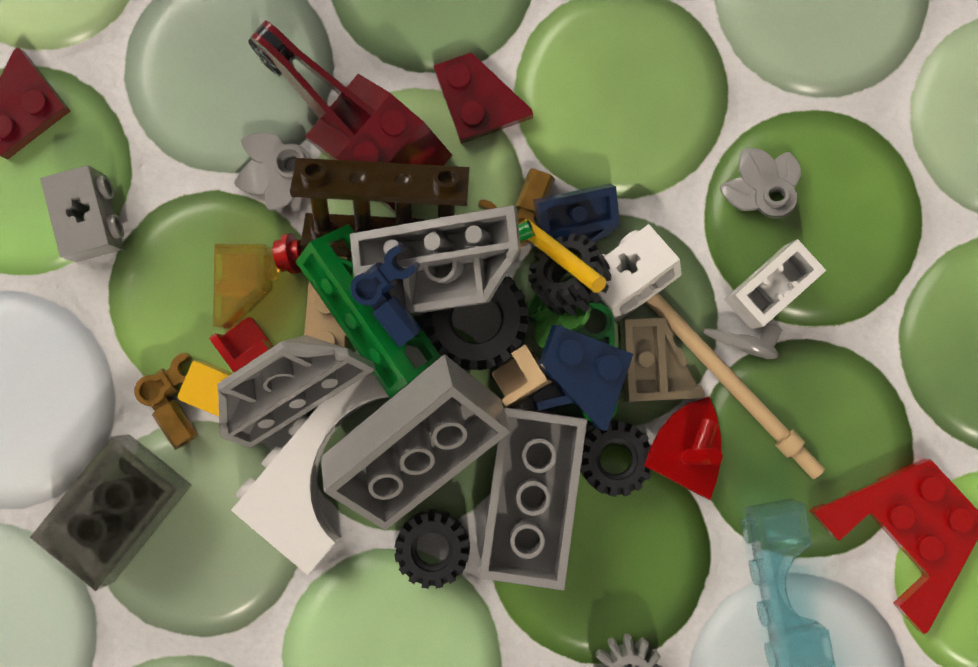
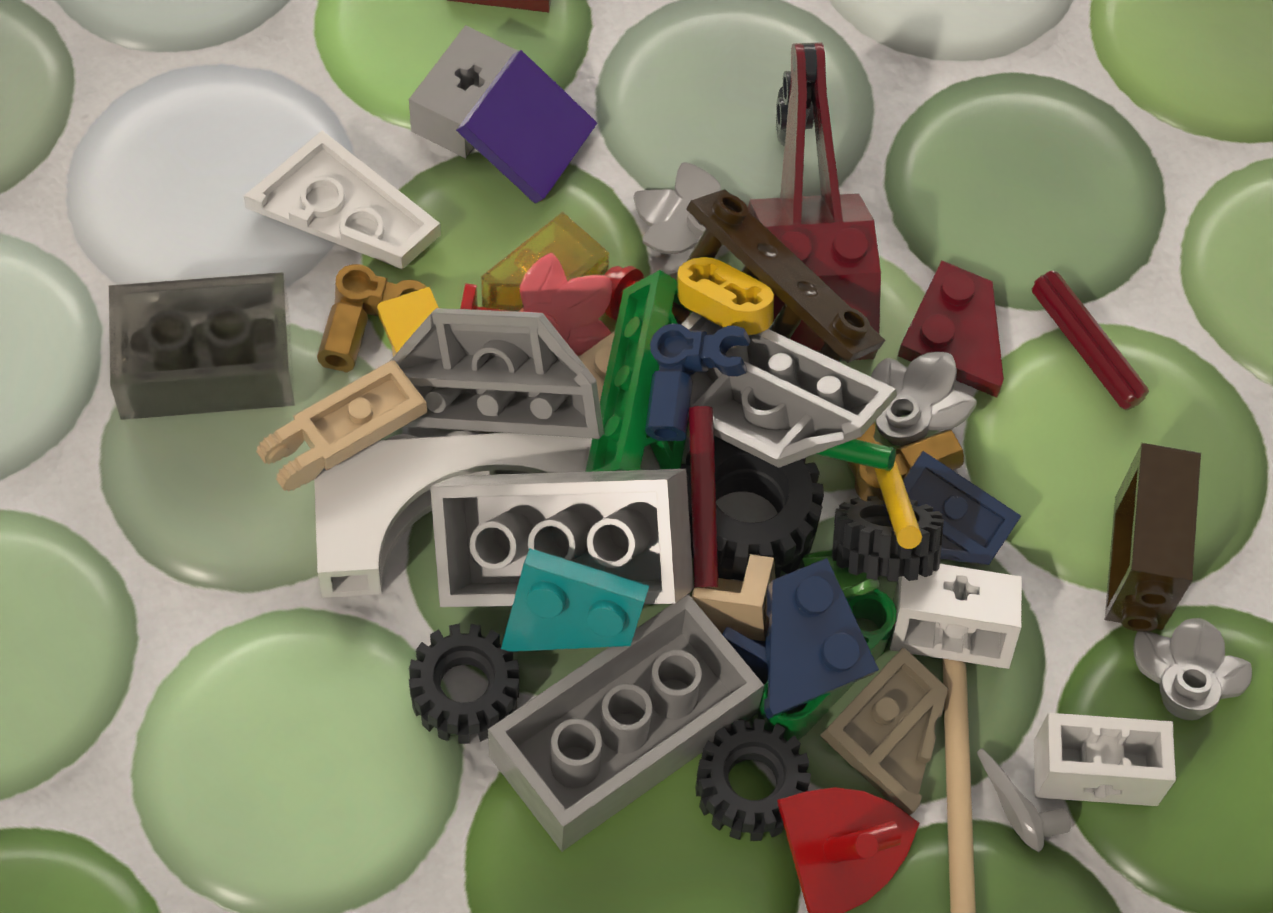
camera: 35 degrees right, 25 degrees down
none -> white wing [244,130,441,269]
none -> tan hinge [256,360,427,492]
none -> dark purple tile [456,50,598,203]
none -> teal wing [501,548,649,651]
none -> coral plate [519,253,612,356]
none -> yellow beam [677,257,774,335]
none -> dark red bar [689,406,718,589]
none -> light grey plate [871,352,977,447]
none -> dark red axle [1032,270,1149,410]
none -> dark brown window [1104,443,1201,632]

